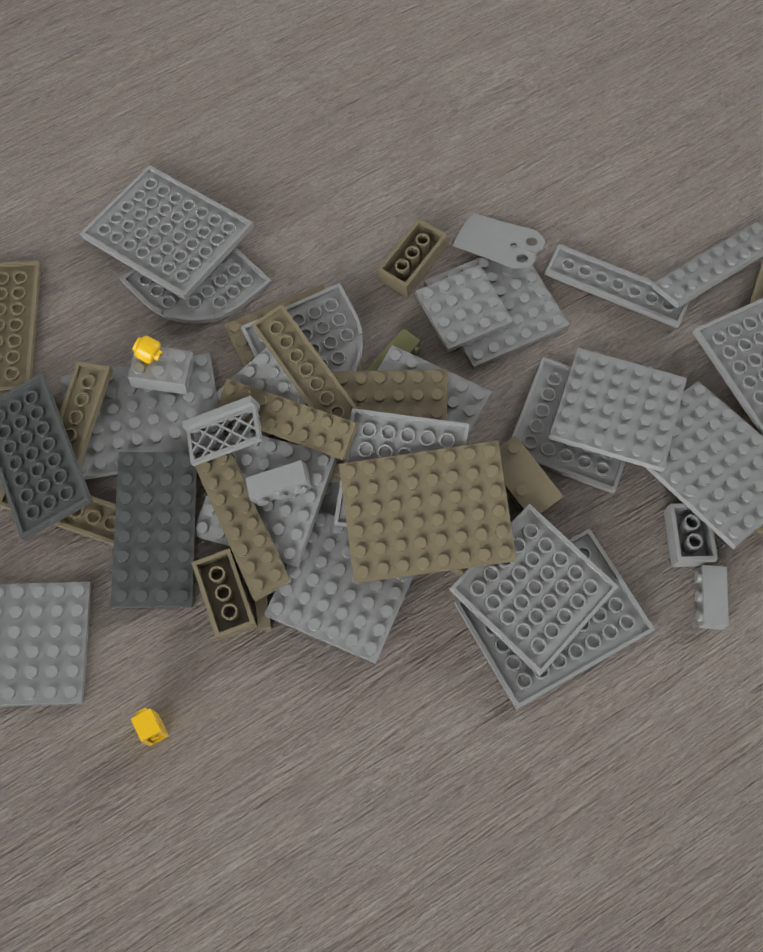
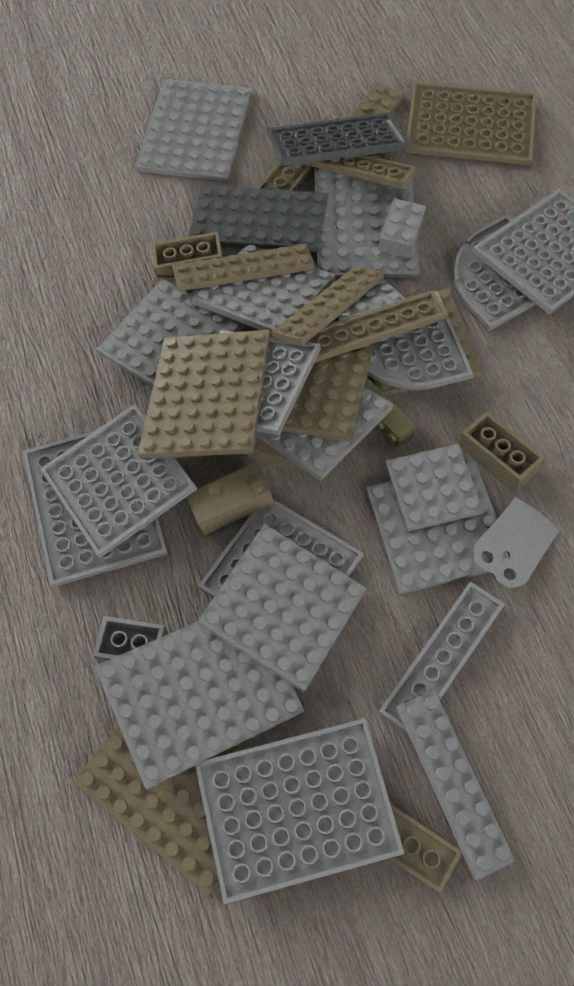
camera: 105 degrees right, 5 degrees down
yellow brick [131,708,169,746] -> none
yellow head [132,335,163,364] -> none
light grey fence [182,395,263,466] -> none
light grey brick [245,460,312,506] -> none
light grey brick [694,565,729,630] -> none

